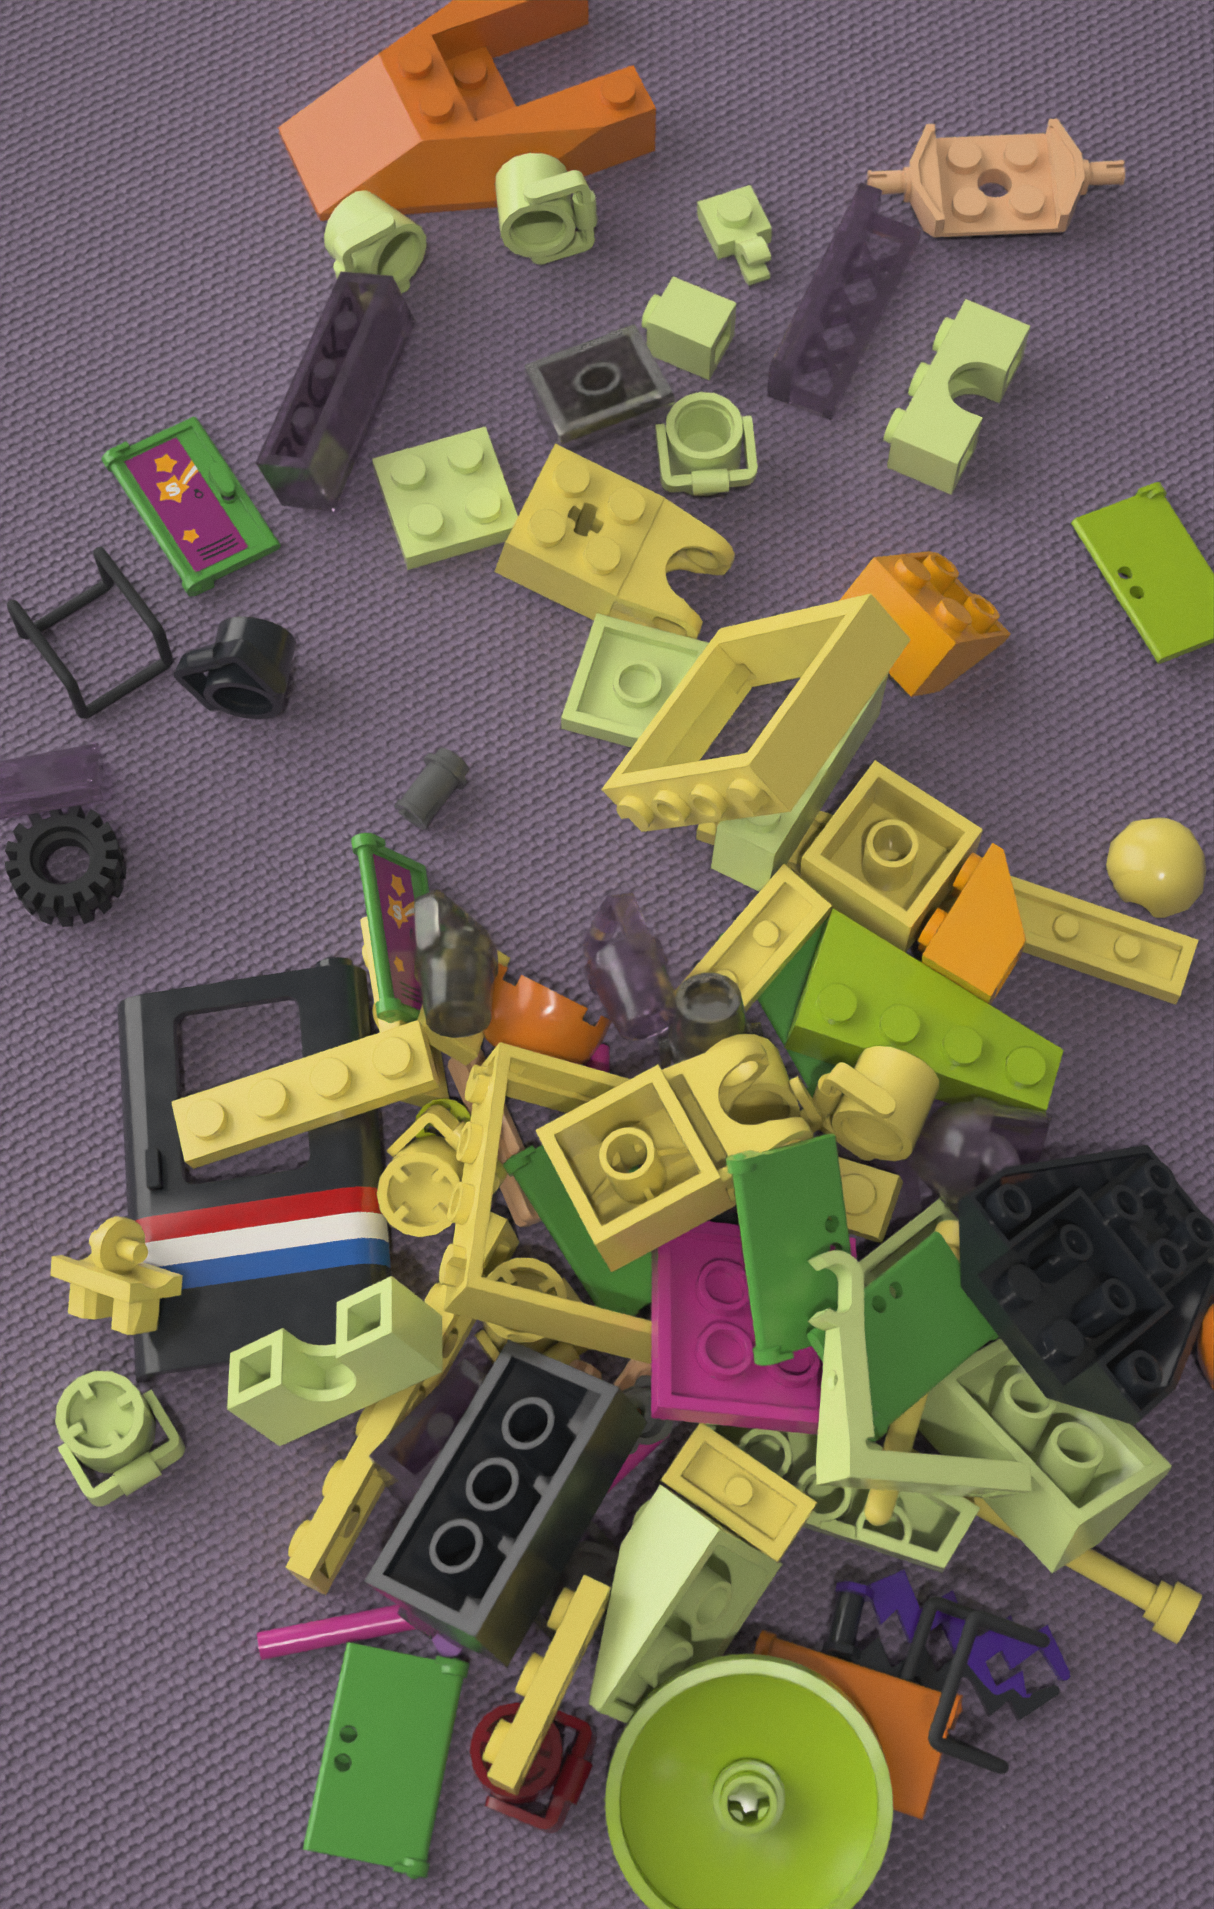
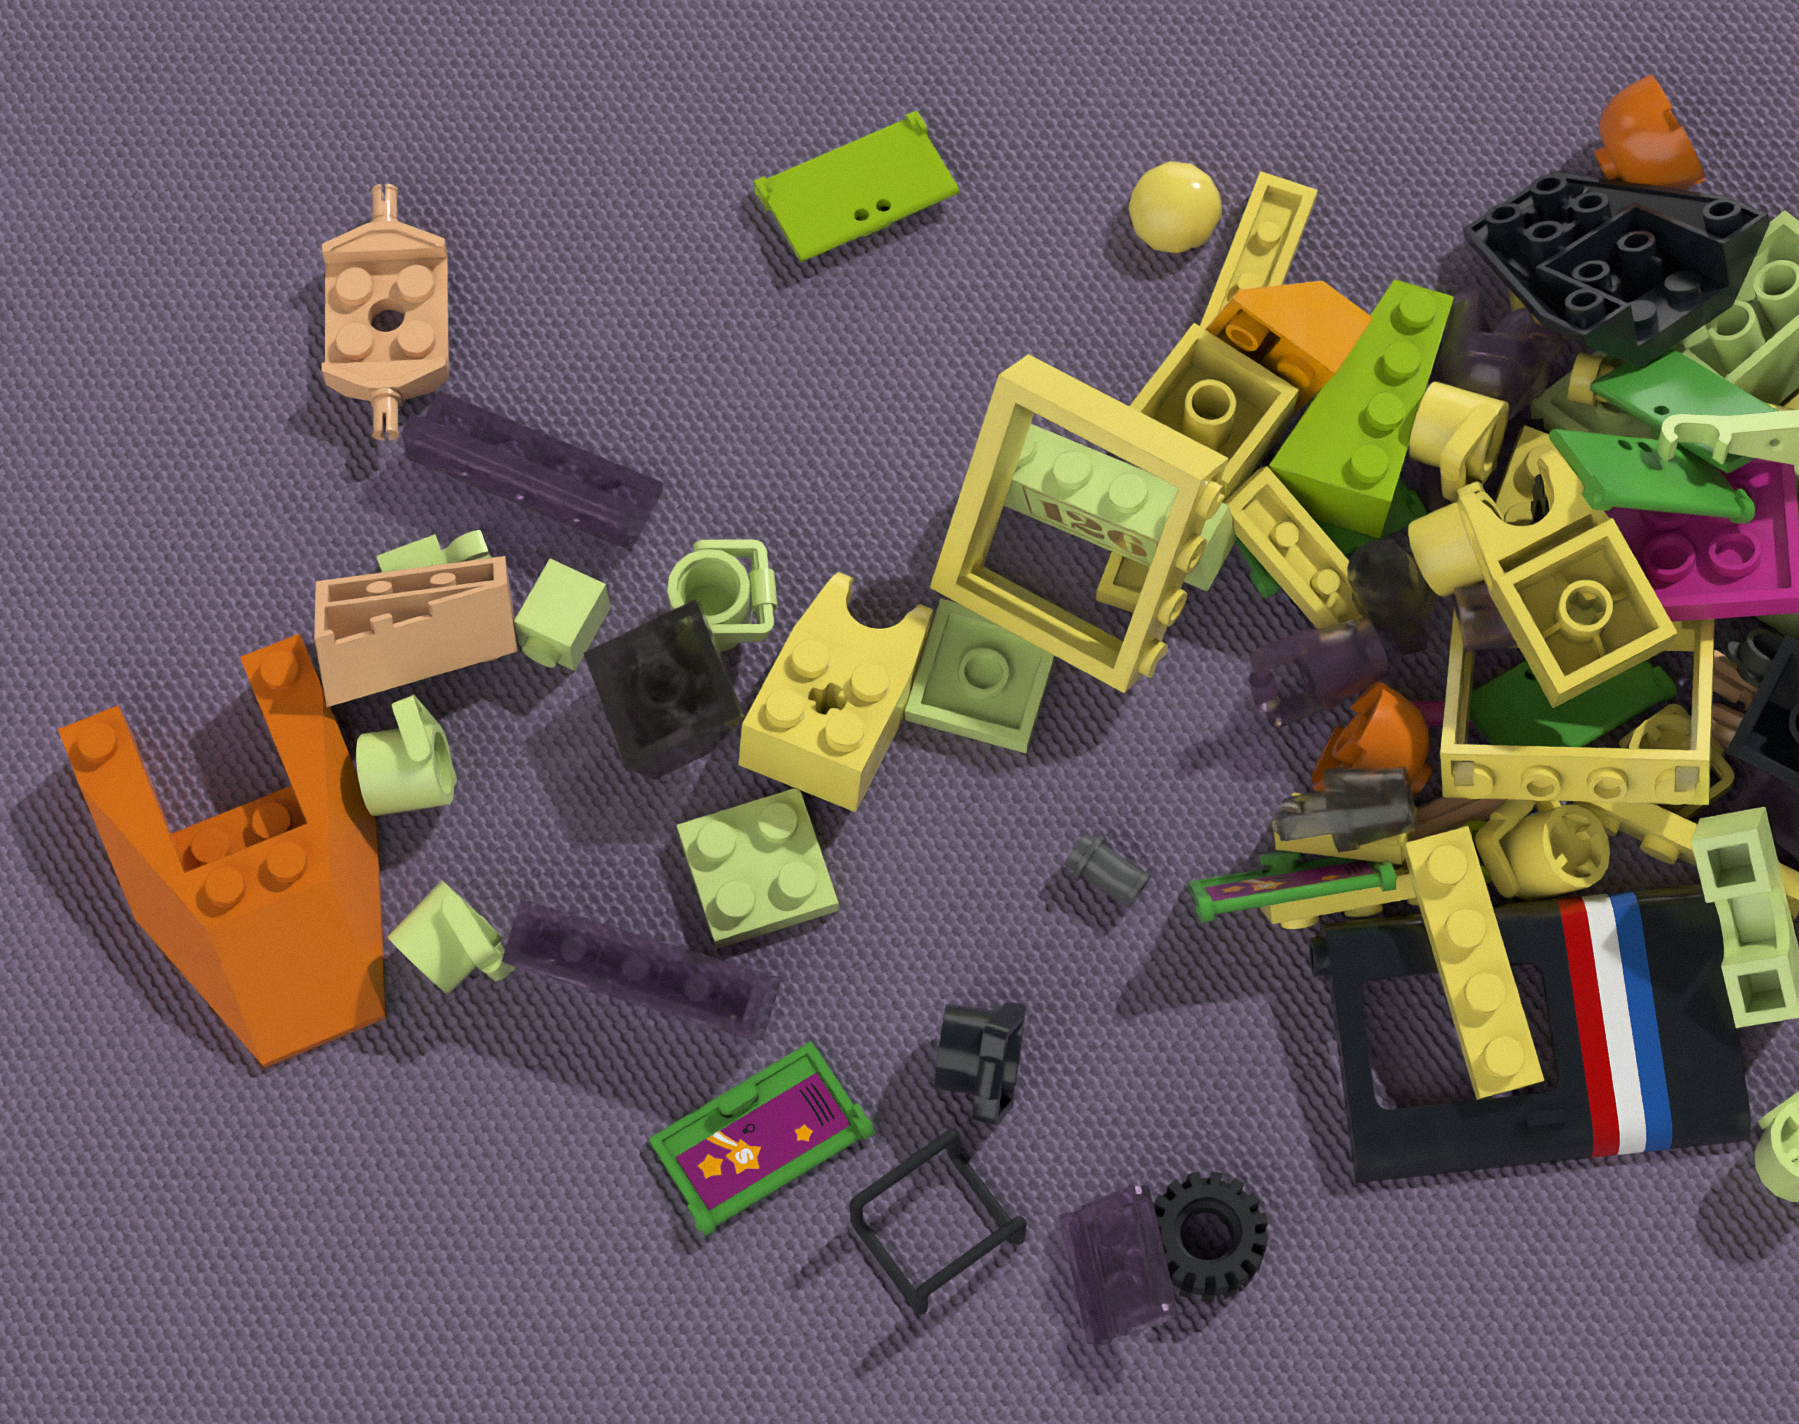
camera: 90 degrees left, 0 degrees up
light yellow hips [50,1216,183,1335] -> none
light orange slope [839,551,1011,697] -> none
yellowish green arch [883,299,1030,495] -> none
none -> light nougat wedge [314,556,518,707]

